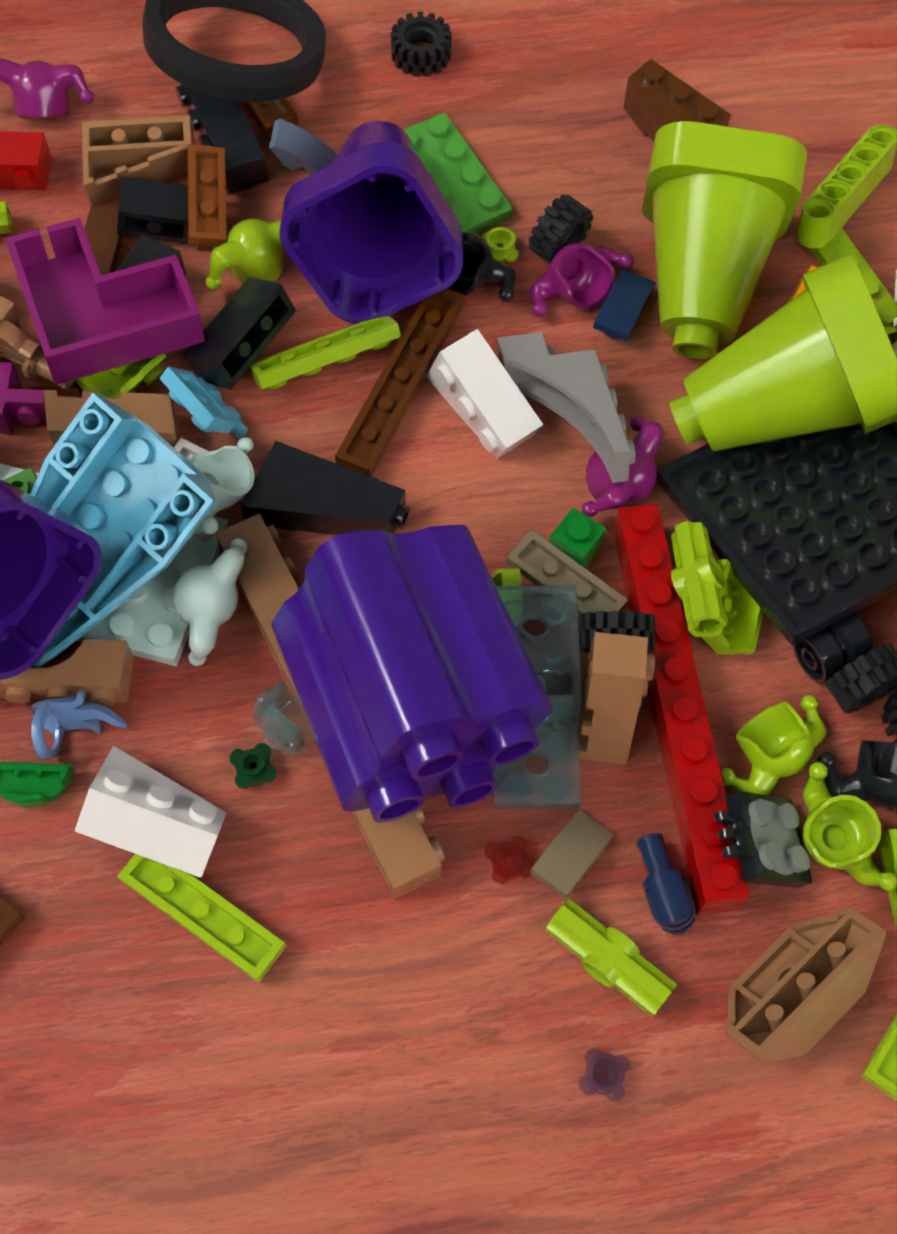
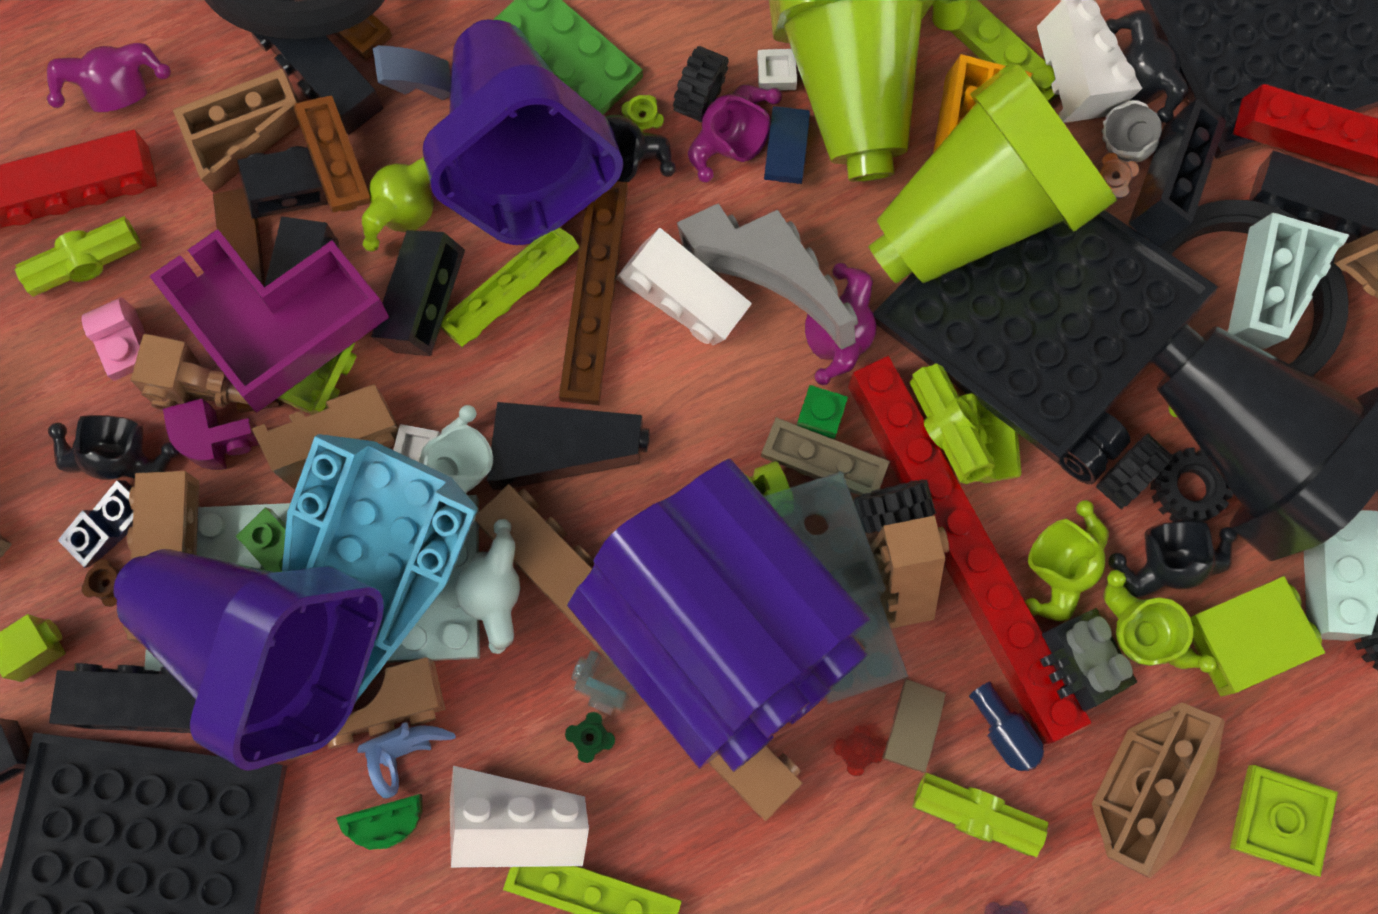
camera: 15 degrees left, 10 degrees up
medium azure plate [160,366,248,439] -> none
none -> white plate [757,49,797,90]

